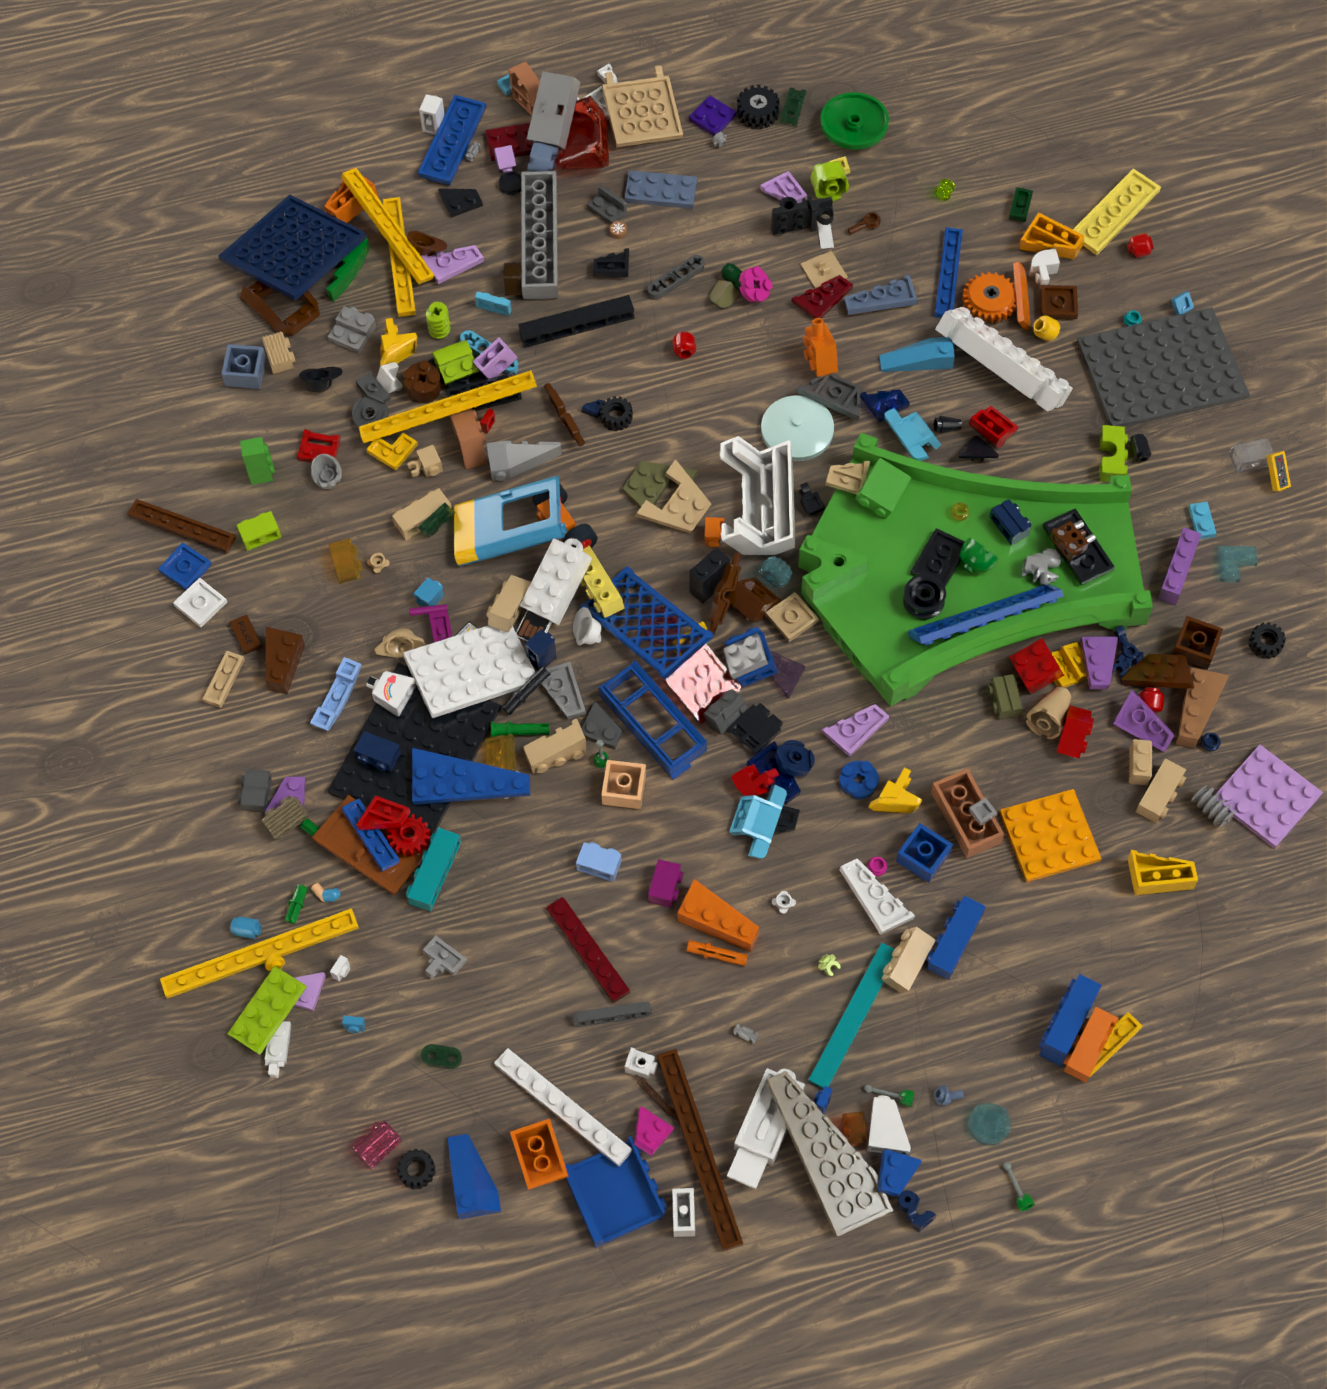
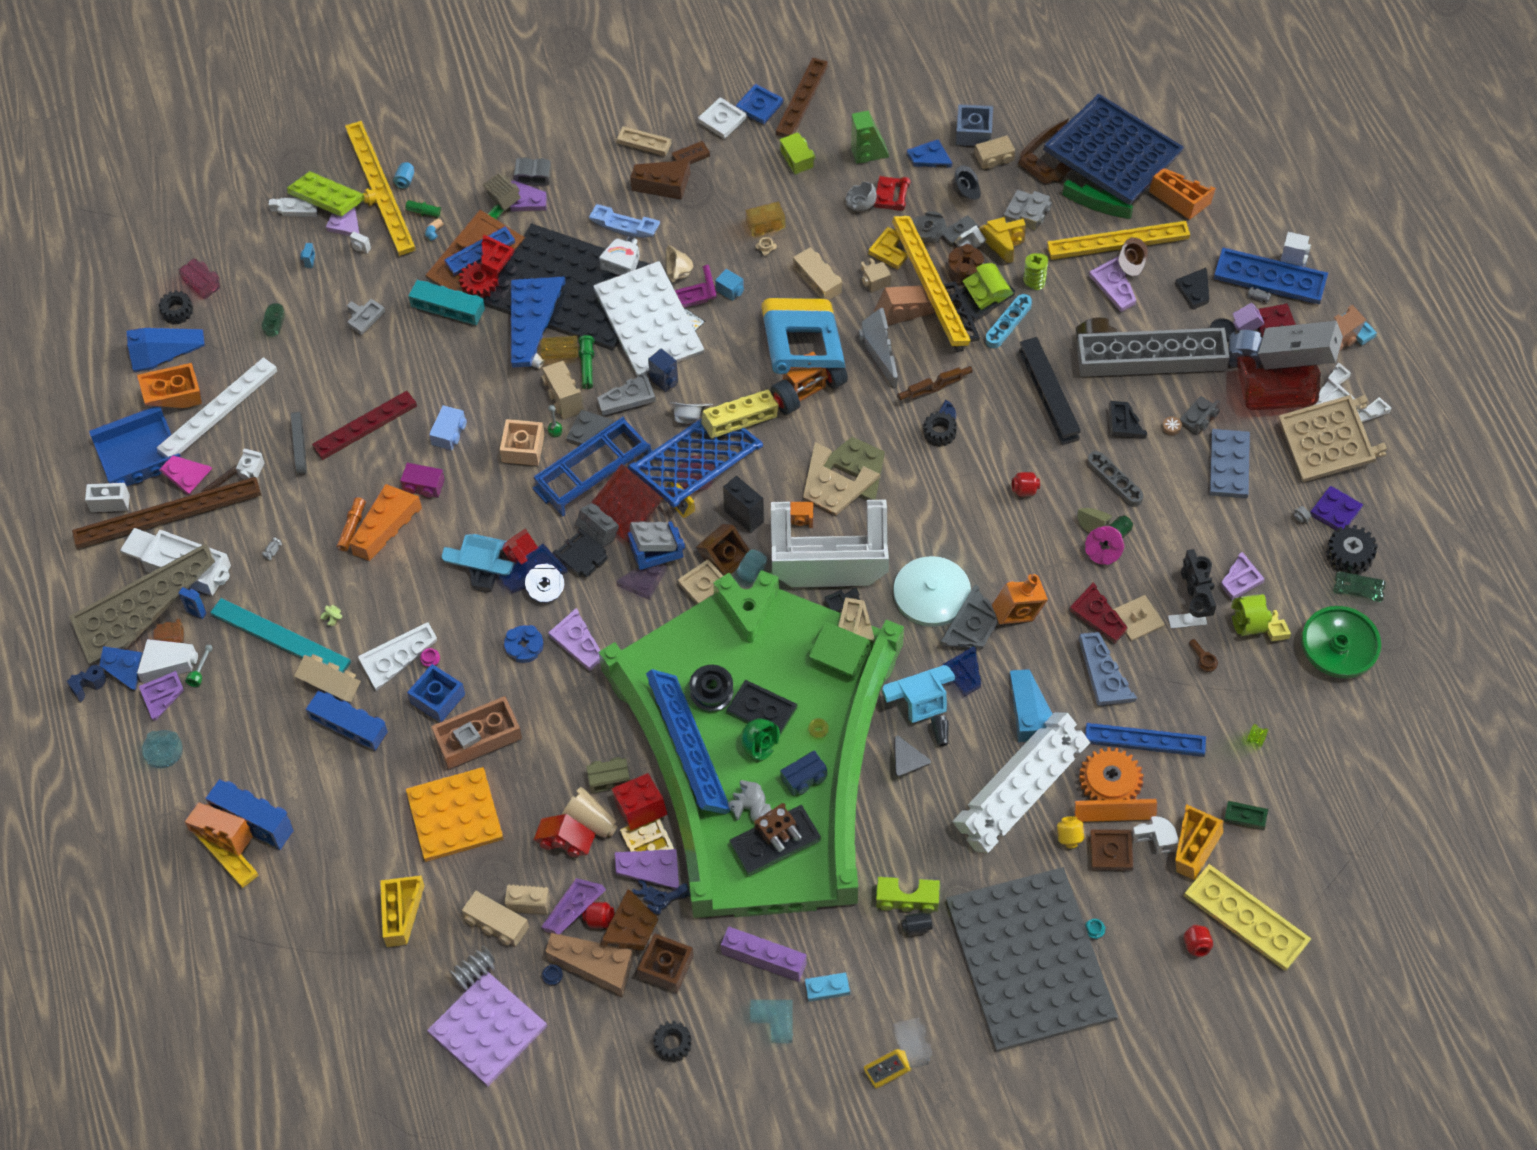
camera: 90 degrees right, 5 degrees down
yellow plate [341,168,434,284] -> none
dark blue brick [354,731,401,772] -> none
clear green plate [418,502,455,538] -> none
lavender brick [473,337,518,379] -> none
medium azure plate [475,291,512,316] -> none
red tile [480,408,496,434] -> none
tan brick [486,575,531,632] -> none
black pin [502,666,551,715] -> none
white piece [516,538,592,641] -> none
reddish brown piece [708,552,742,635] -> none
white plate [772,891,796,914] -> none
yellow piece [868,767,922,813] -> none
sand blue plate [934,1085,964,1105] -> none
red brick [969,406,1019,448] -> none
hinge [1003,1162,1035,1212] -> none
dark azure plate [1171,291,1194,315] -> none
none -> medium lavender wing [139,671,184,721]
none -> blue wing [907,139,952,168]

